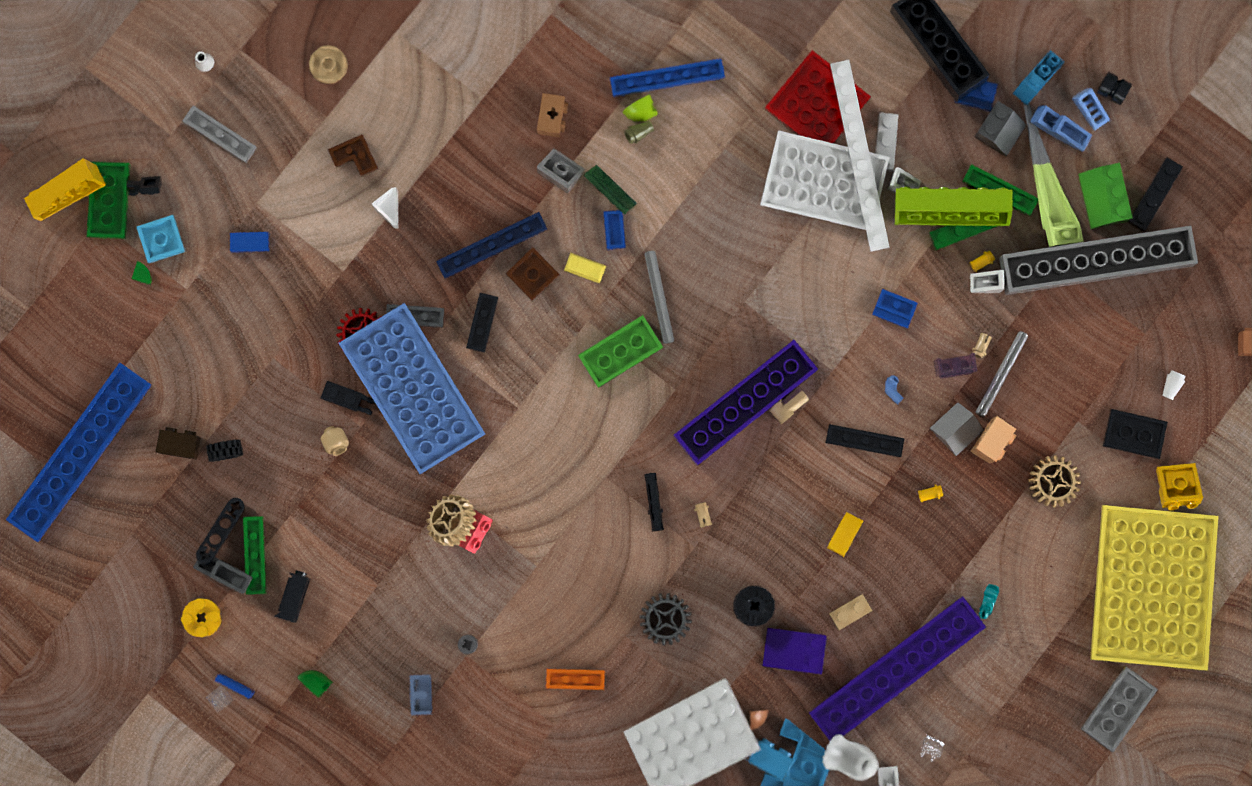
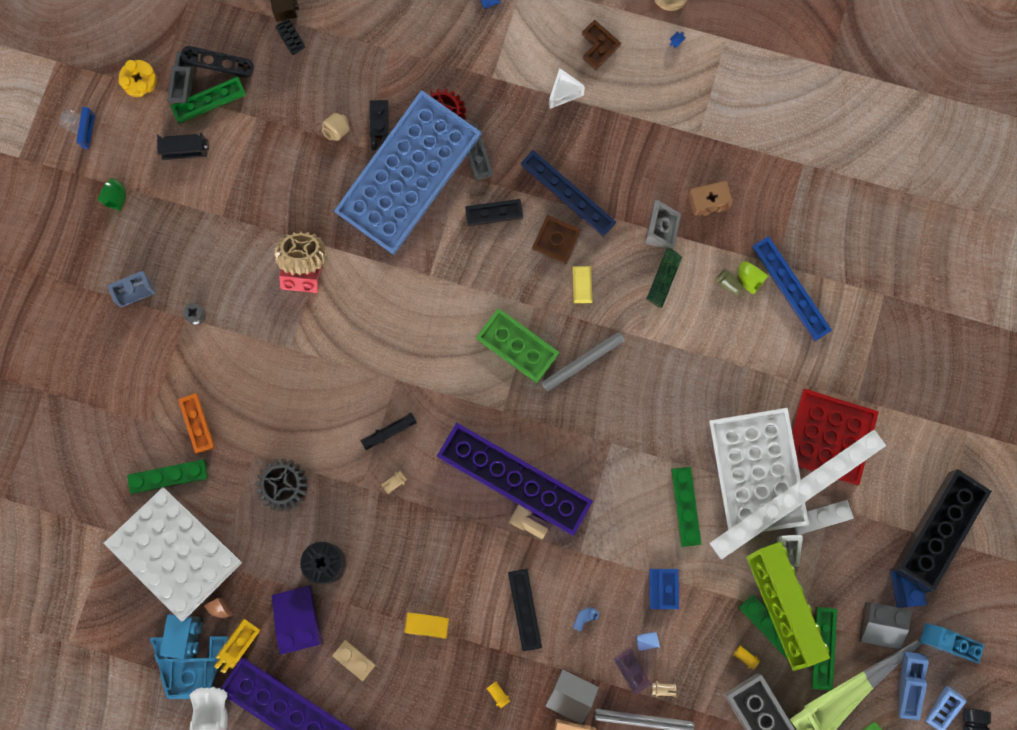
camera: 75 degrees right, 5 degrees down
blue tile [603,210,626,250] -> none
white slope [970,270,1004,293] -> none
none -> green plate [127,459,208,494]
none -> yellow hinge [214,619,260,674]
none -> light blue slope [635,632,660,651]
none -> blue plate [669,31,686,48]
none -> green plate [671,467,702,547]

